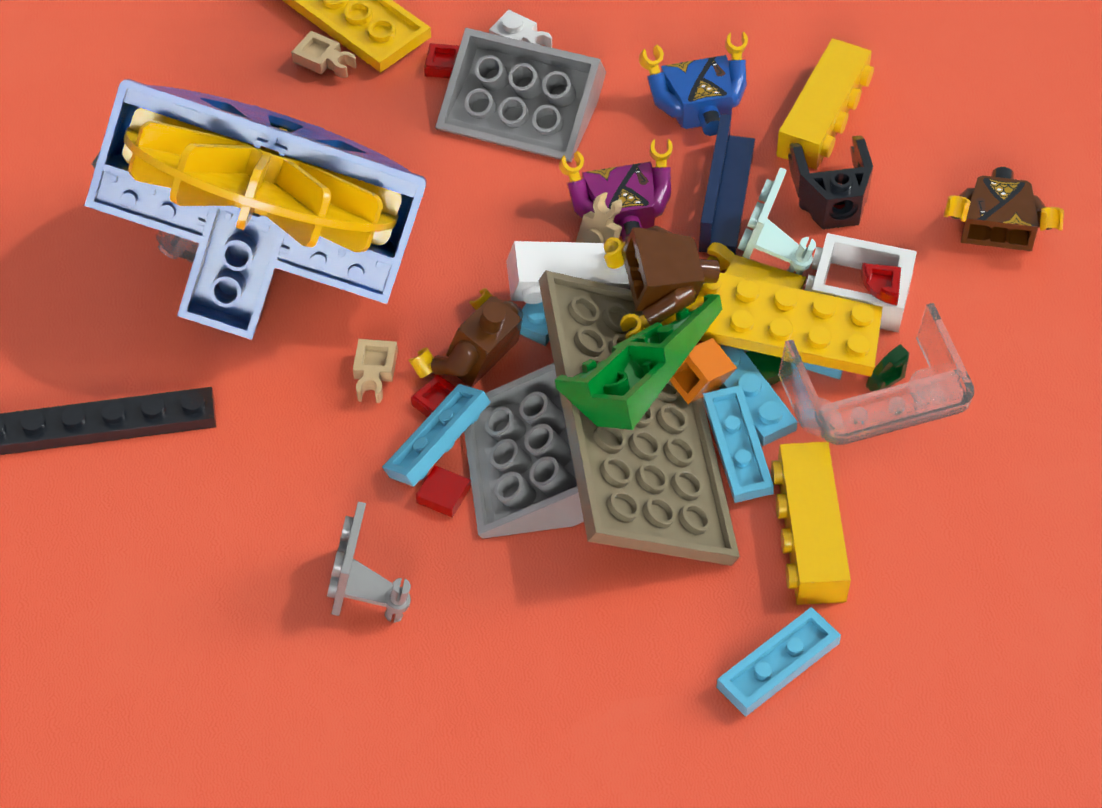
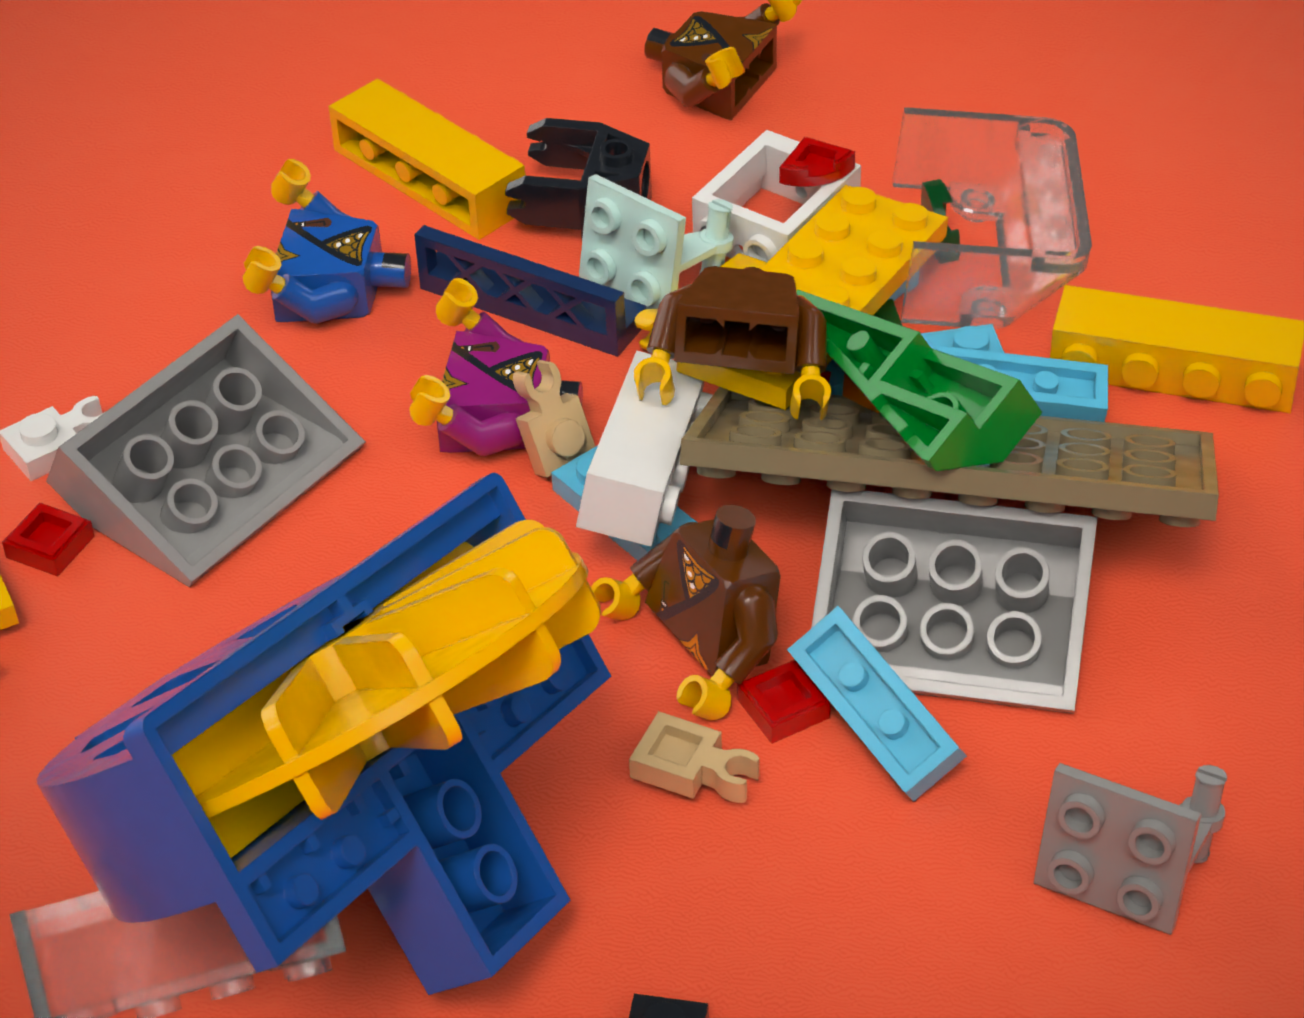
camera: 70 degrees left, 10 degrees down
red tile [416,465,471,518] -> none

